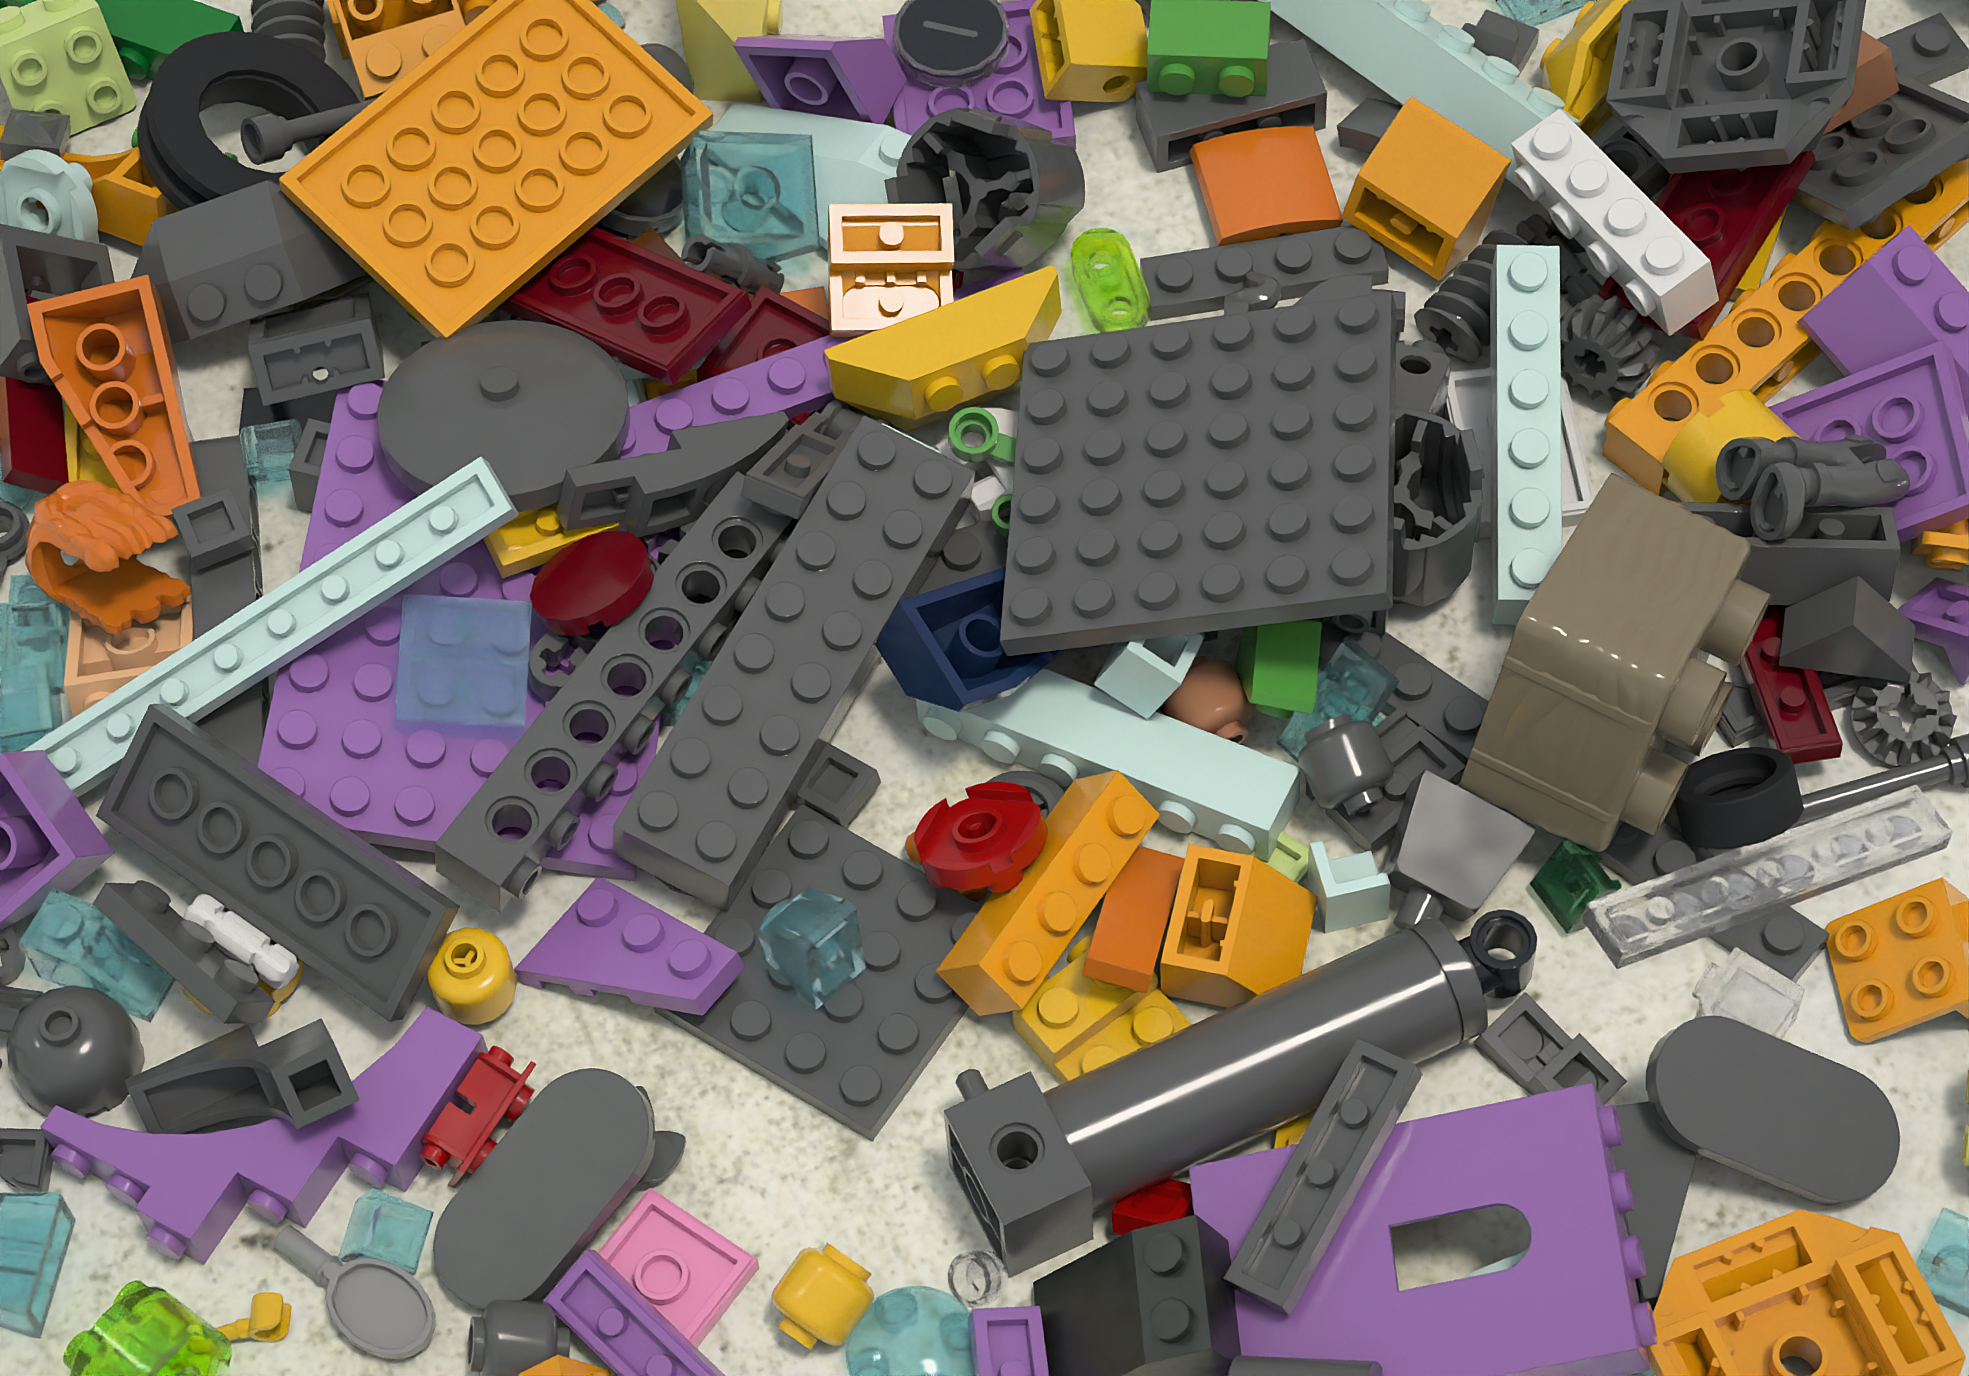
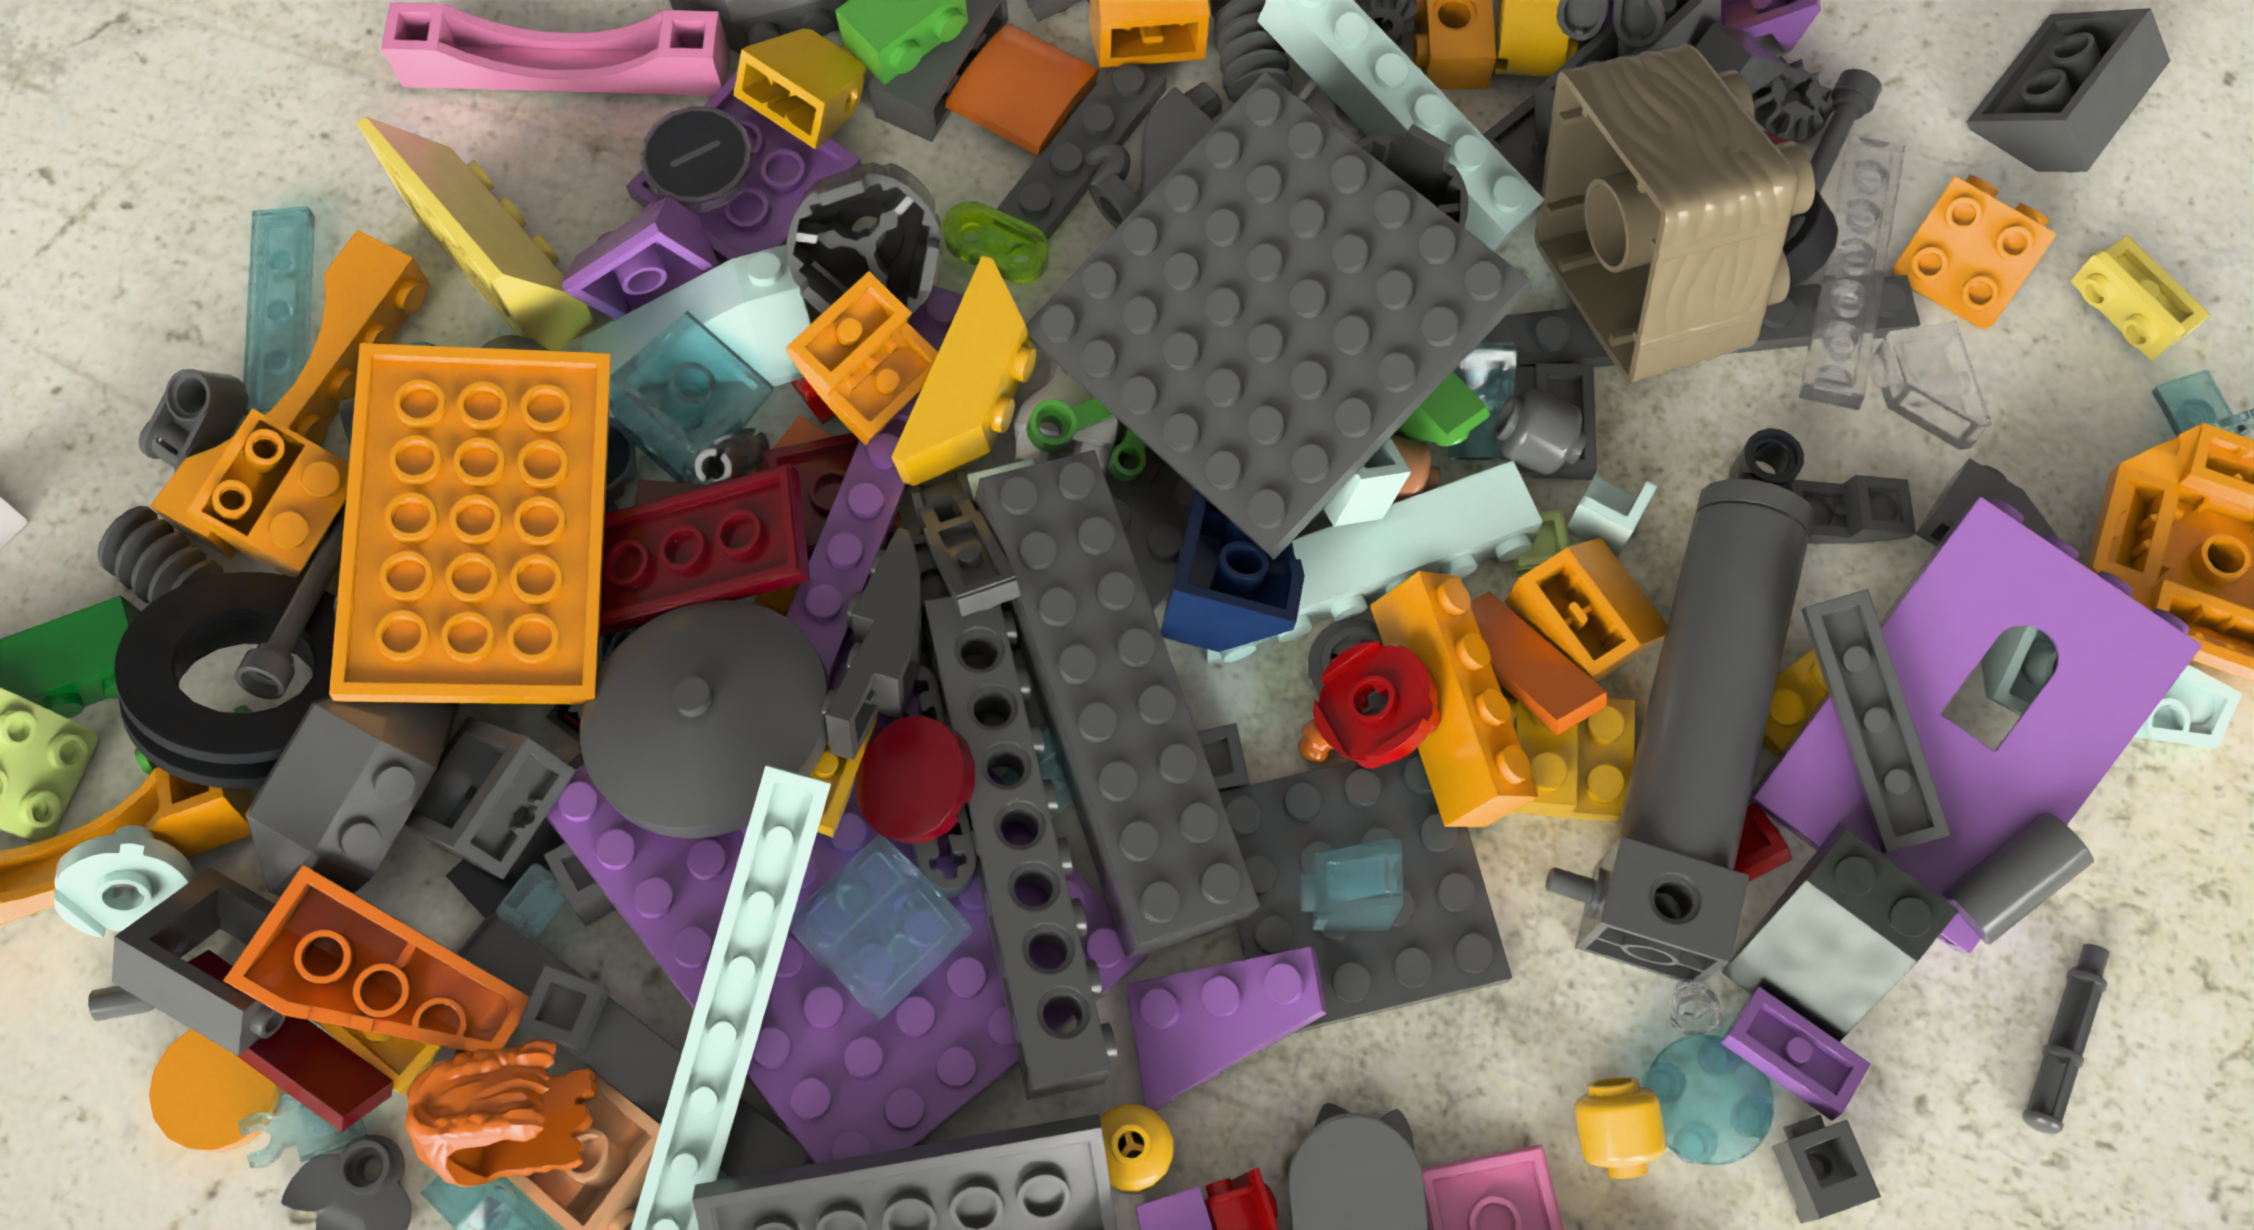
camera: 50 degrees left, 10 degrees up
dark grey tile [0,109,71,161] -> none
torso [1383,769,1537,930] -> none
clear green tile [1529,840,1622,934] -> none
dark grey tile [1645,1015,1900,1205] -> none

